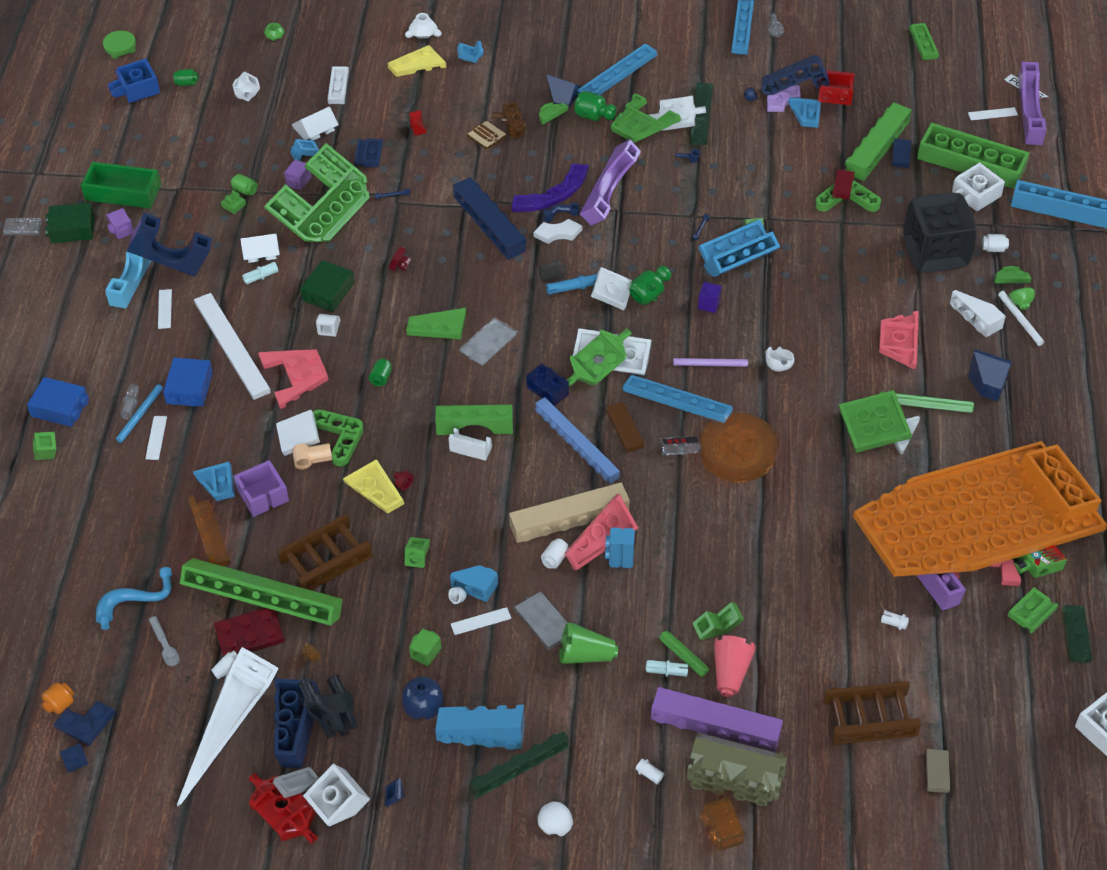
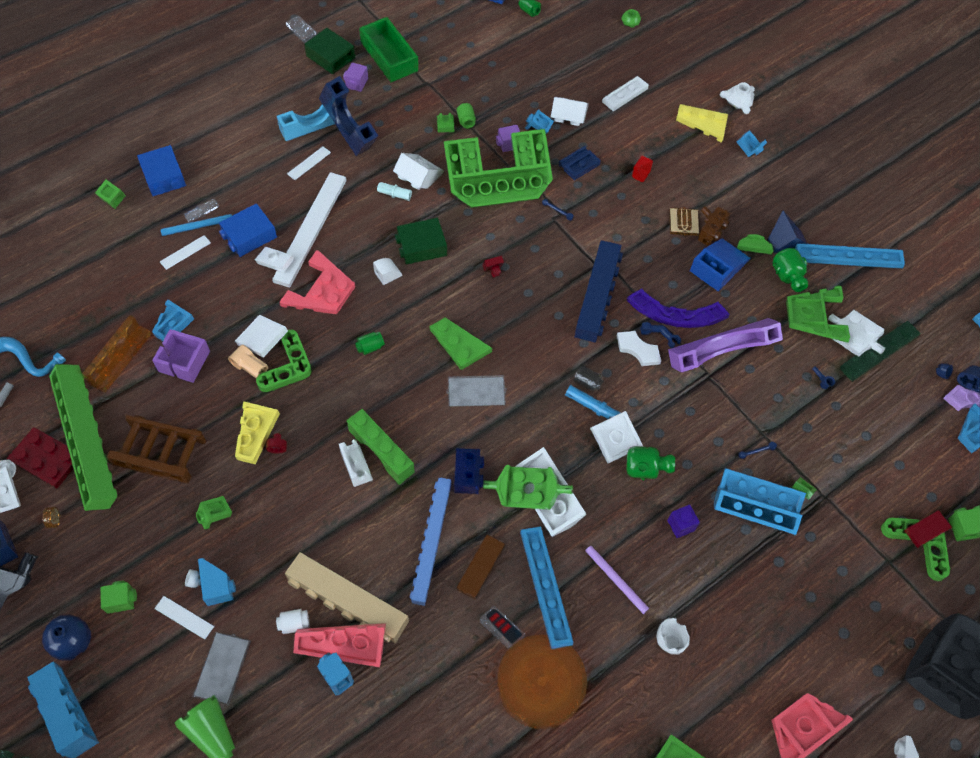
camera: 45 degrees right, 10 degrees up
white brick [233,71,260,102] -> none
none -> white plate [255,247,294,272]
none -> blue slope [690,238,750,292]

